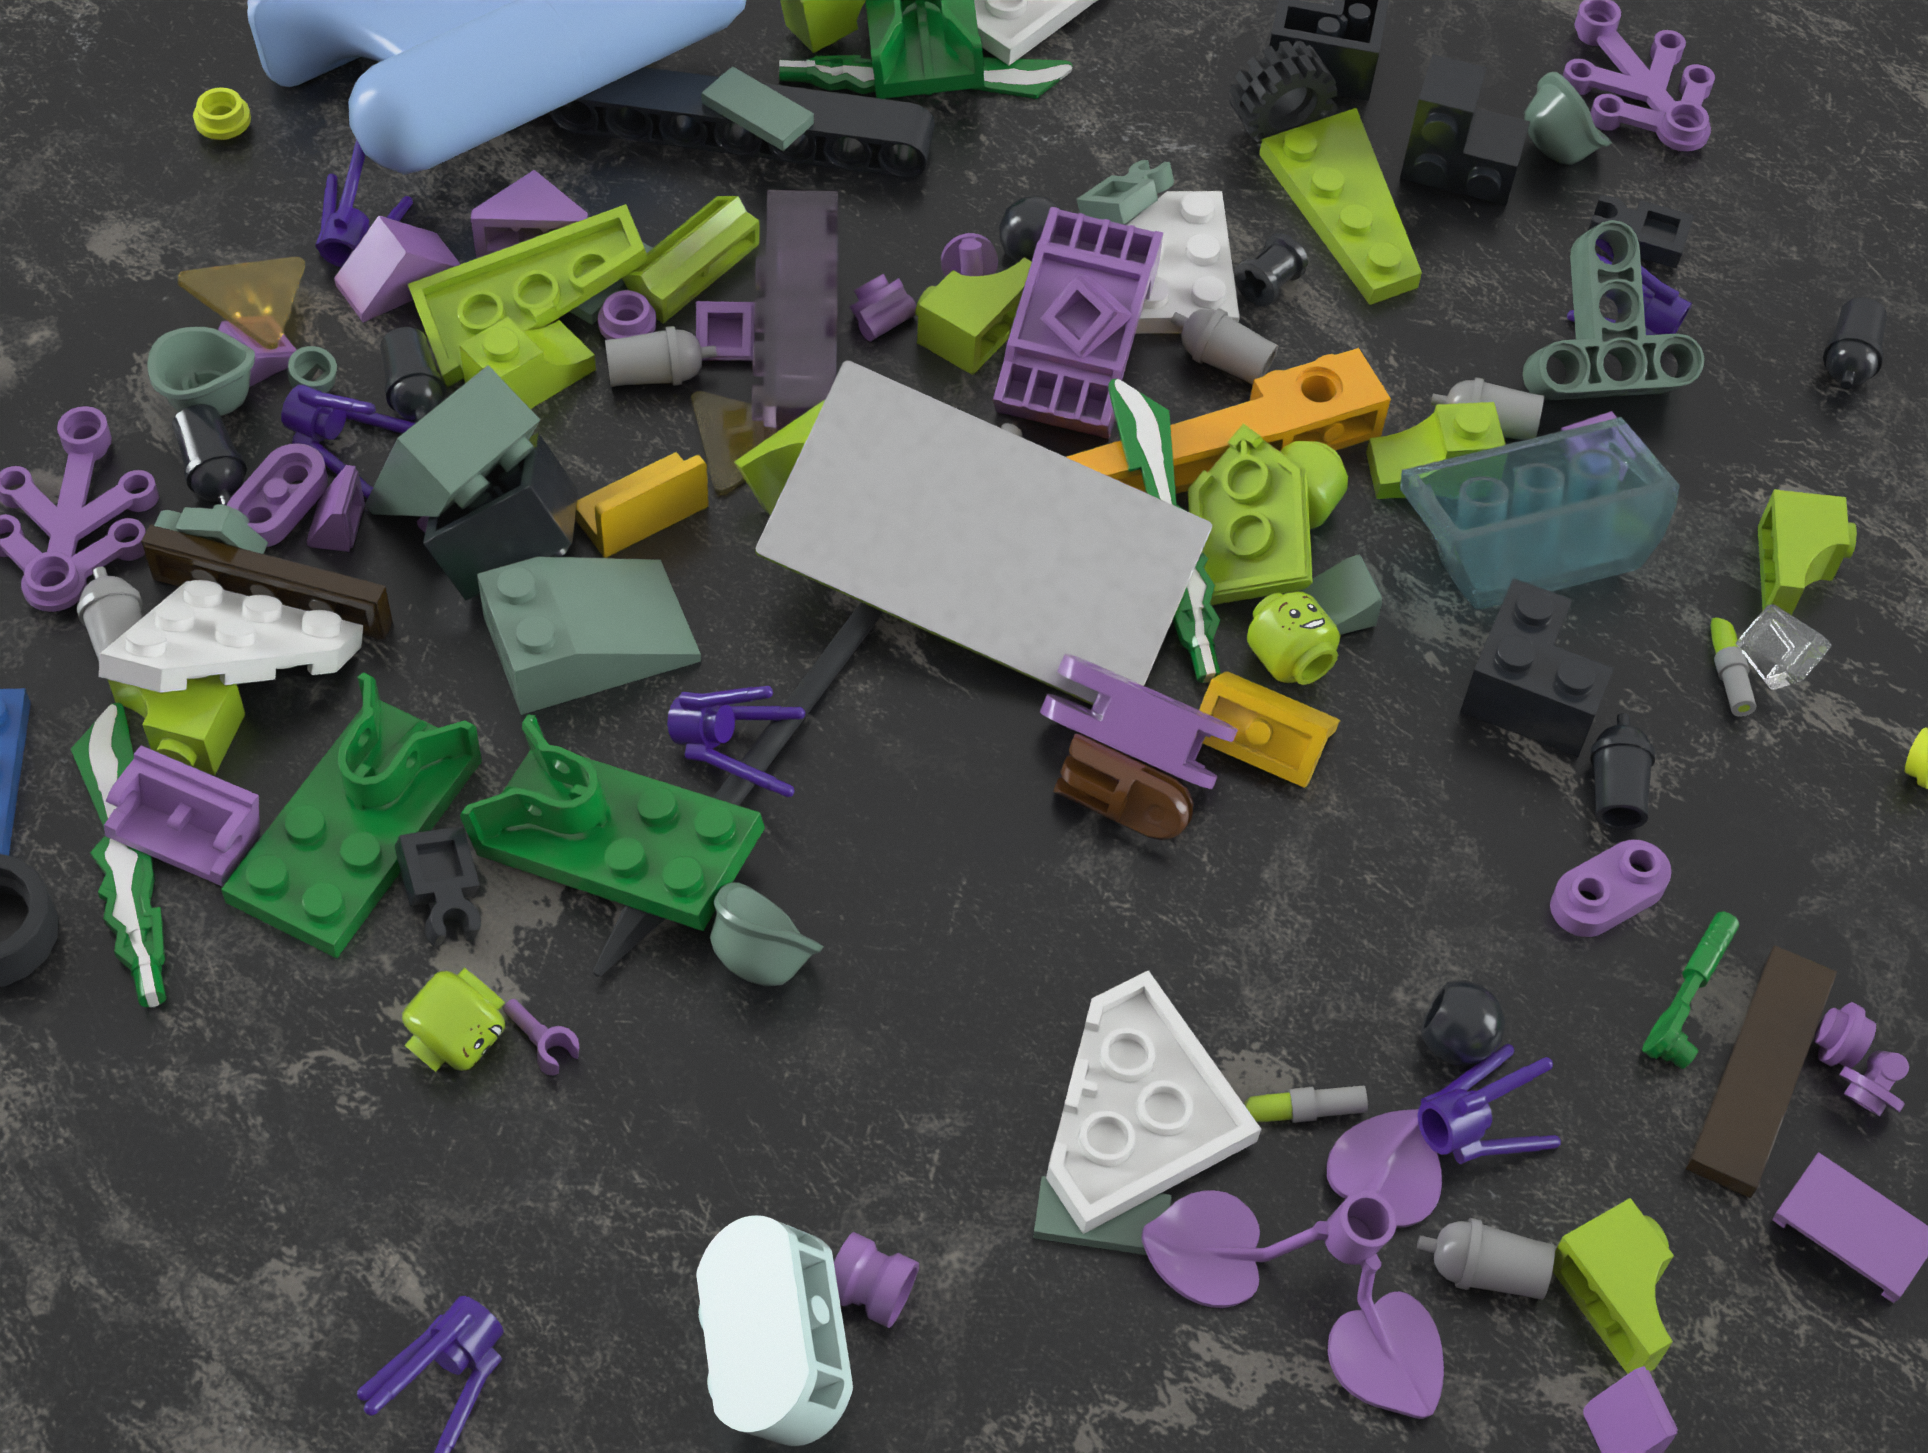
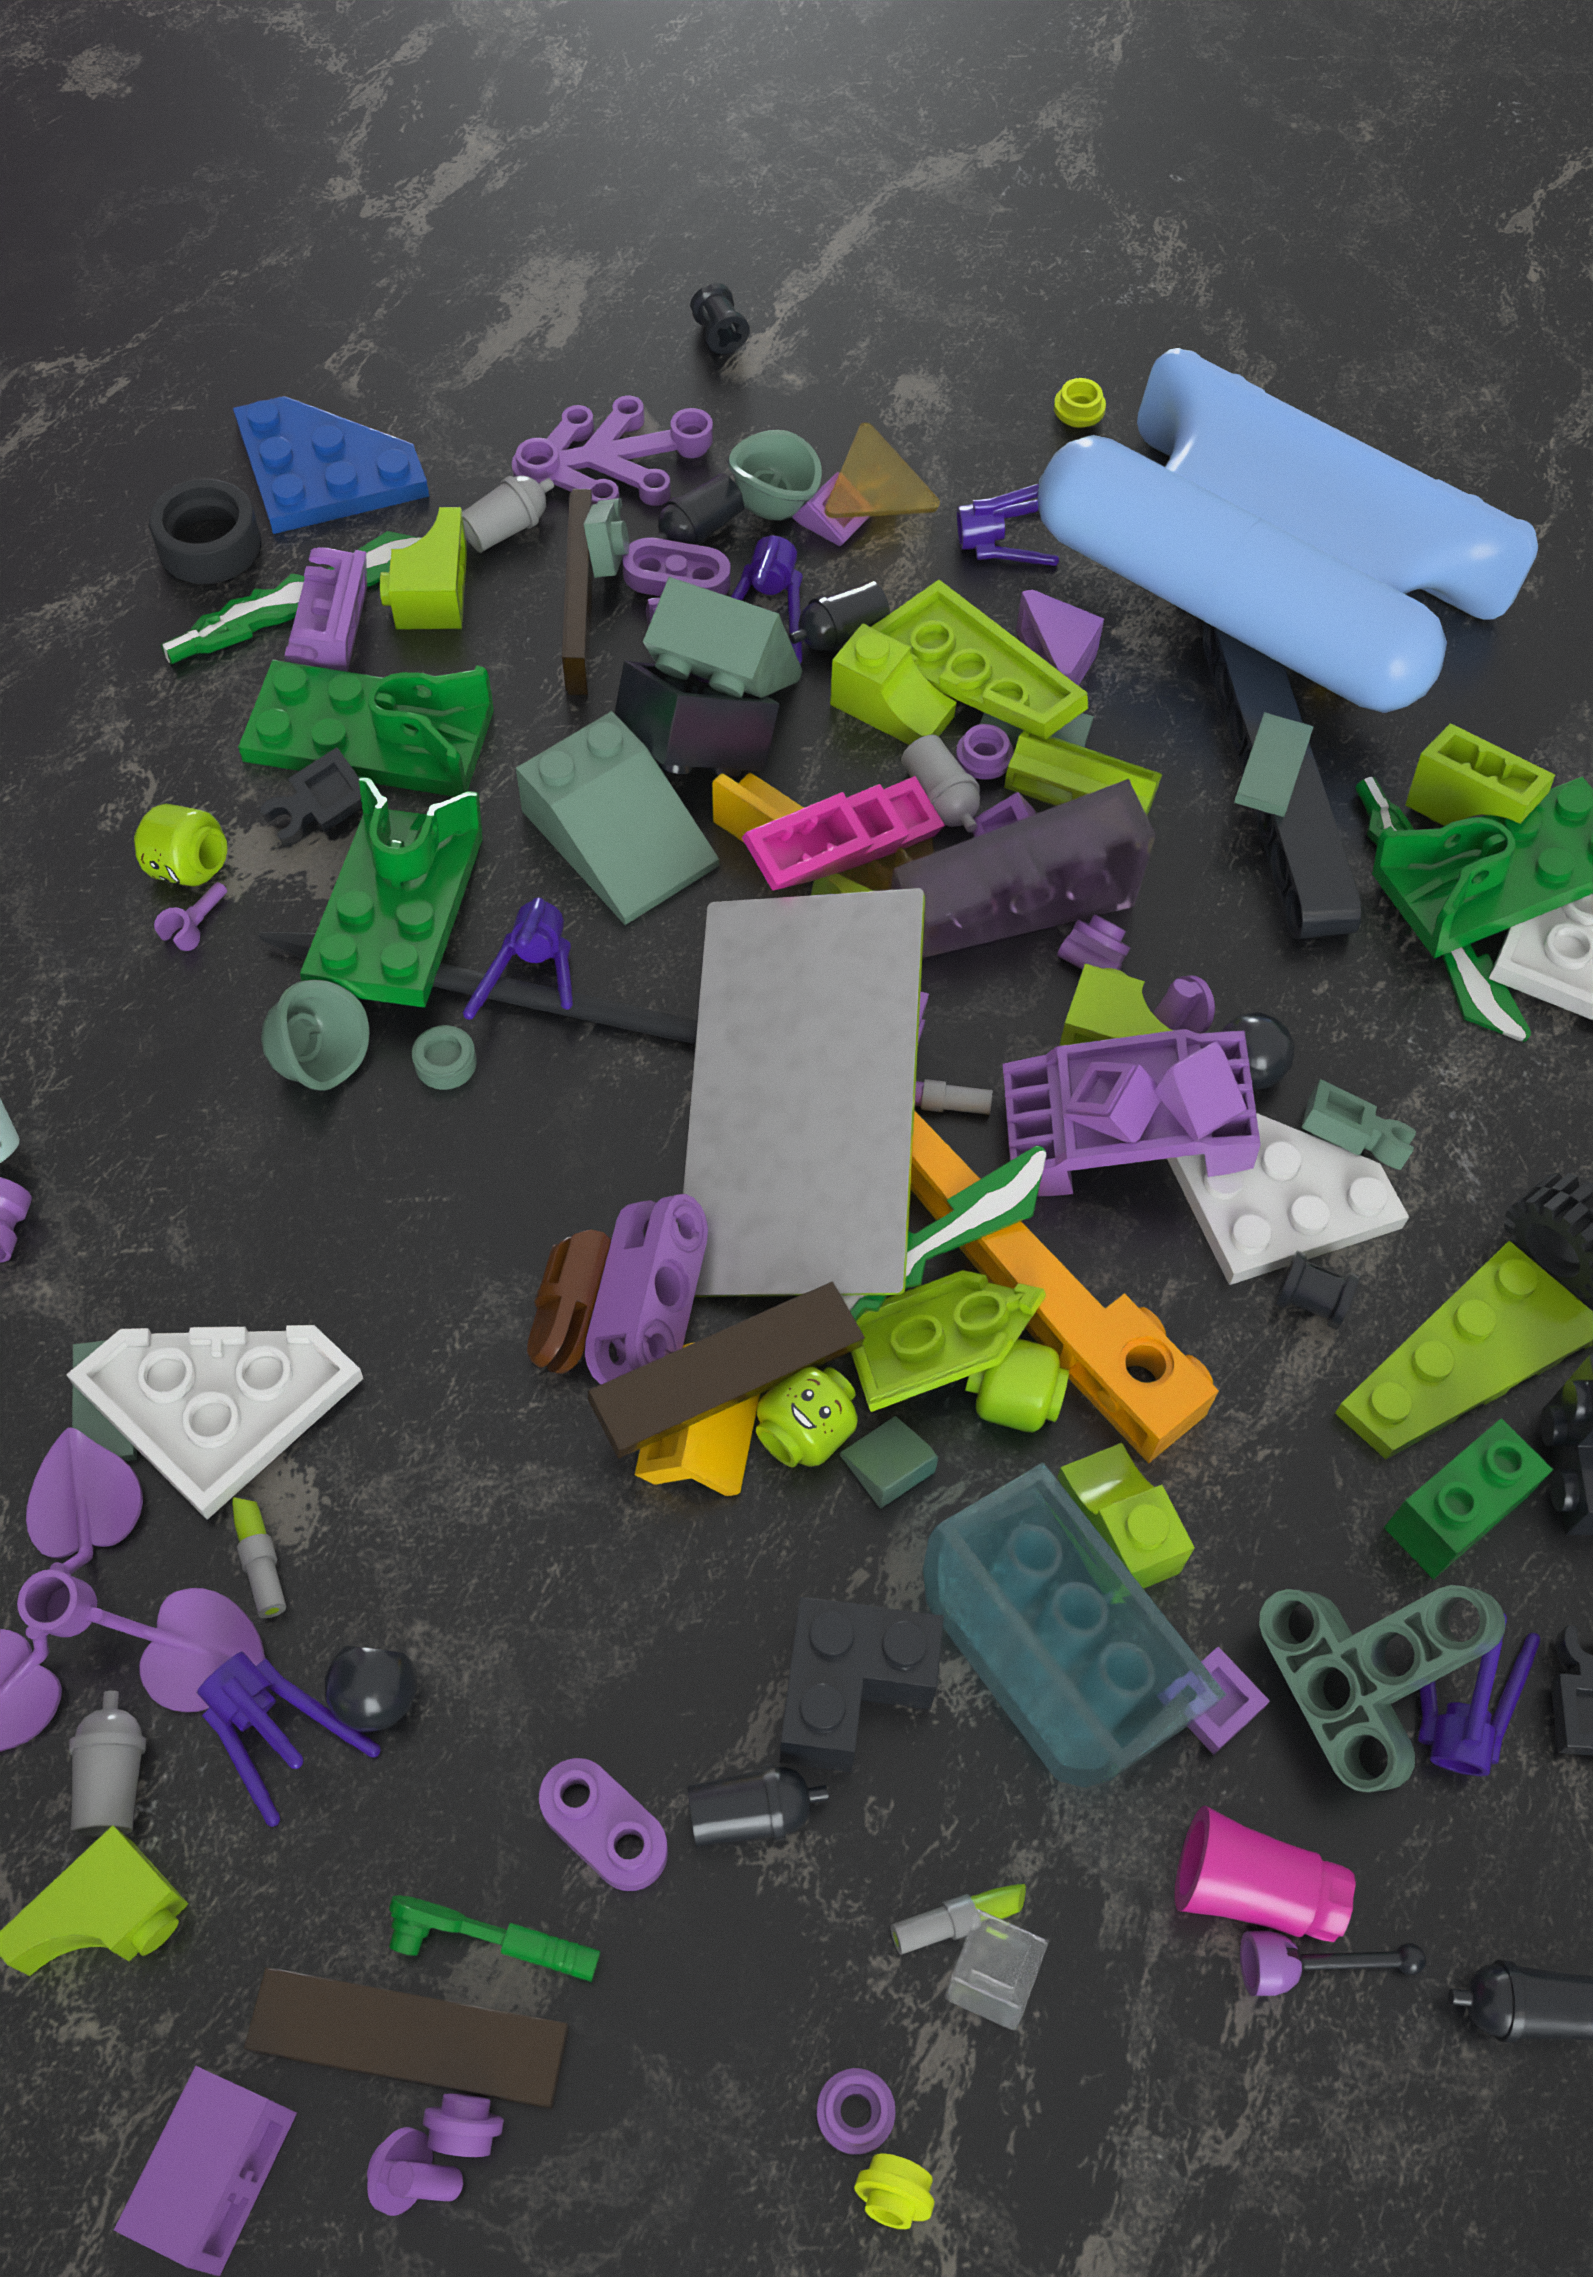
camera: 75 degrees right, 5 degrees up
white plate [99,580,363,693] -> none
sand green hinge [288,346,337,393] -> none
medium lavender slope [334,216,461,322] -> none
light grey piece [1171,308,1279,385] -> none
light grey piece [1431,377,1544,442] -> none
lime arch [1758,489,1857,624] -> none
none -> sand green tile [412,1025,477,1090]
none -> dark brown tile [587,1281,865,1459]
none -> dark pink slope [742,776,945,890]
none -> medium lavender plate [817,2068,896,2155]
none -> medium lavender slope [1154,1041,1247,1142]
none -> dark pink plant [1175,1805,1356,1942]
none -> hinge [1240,1931,1426,1996]
none -> green brick [1384,1418,1553,1580]

